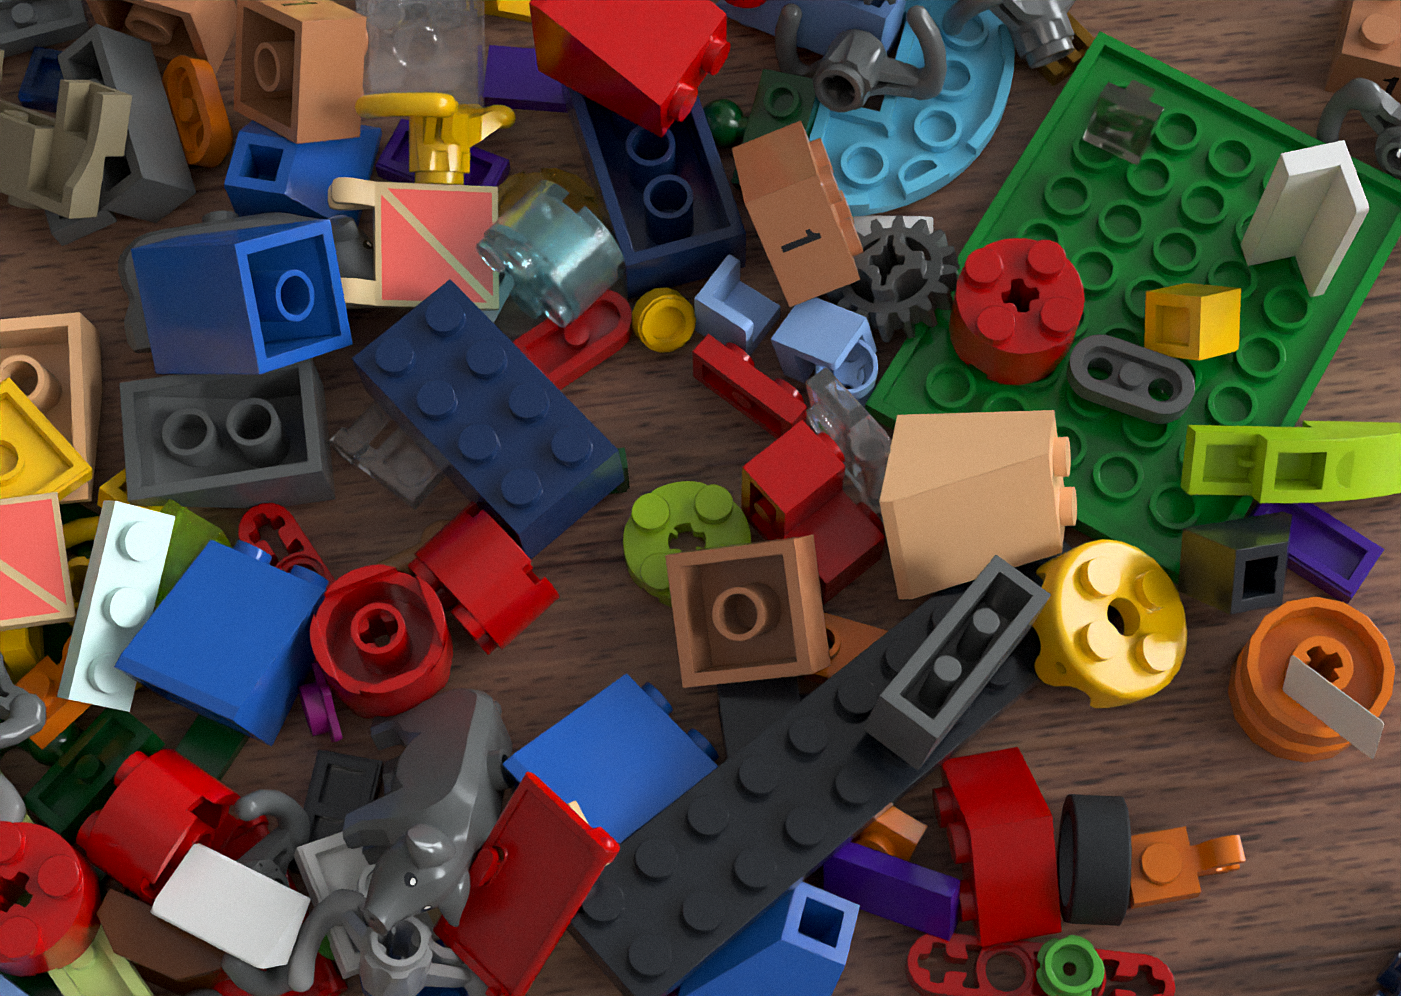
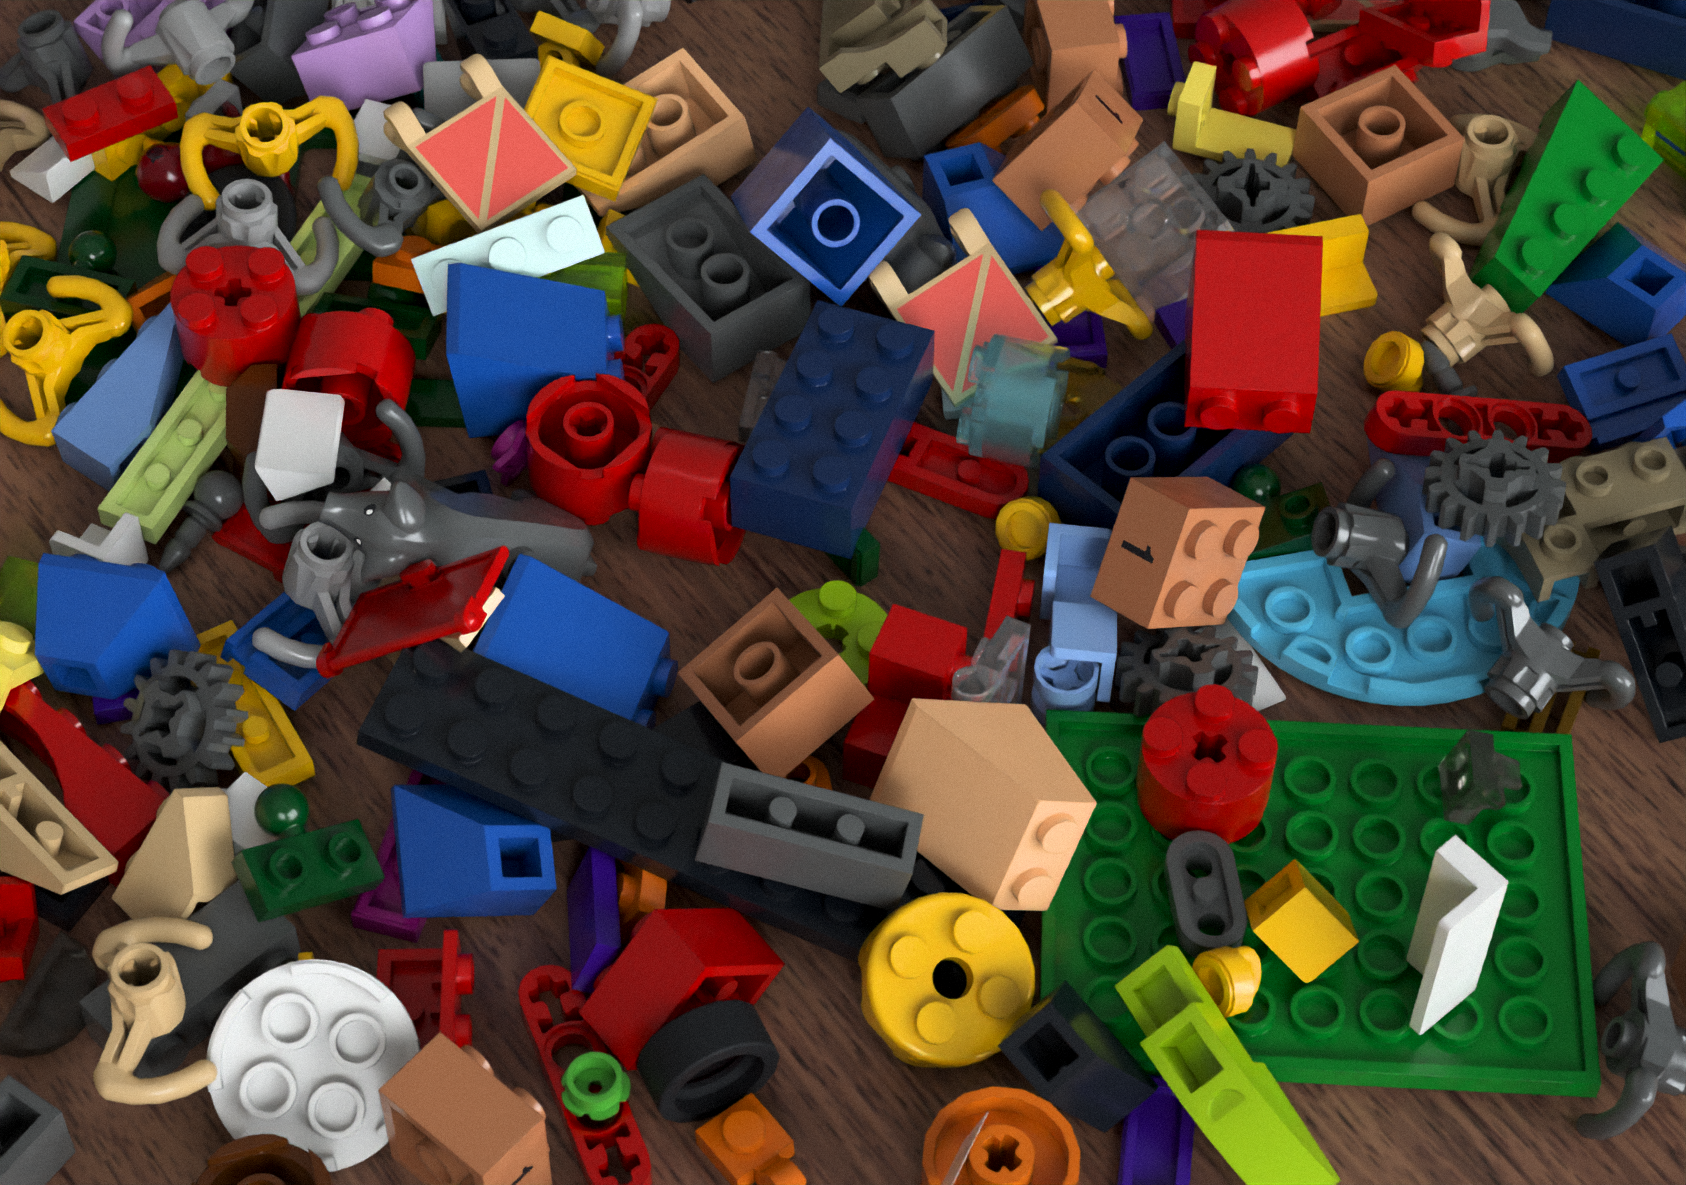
camera: 60 degrees right, 15 degrees down
none -> yellow tile [1192,946,1262,1018]

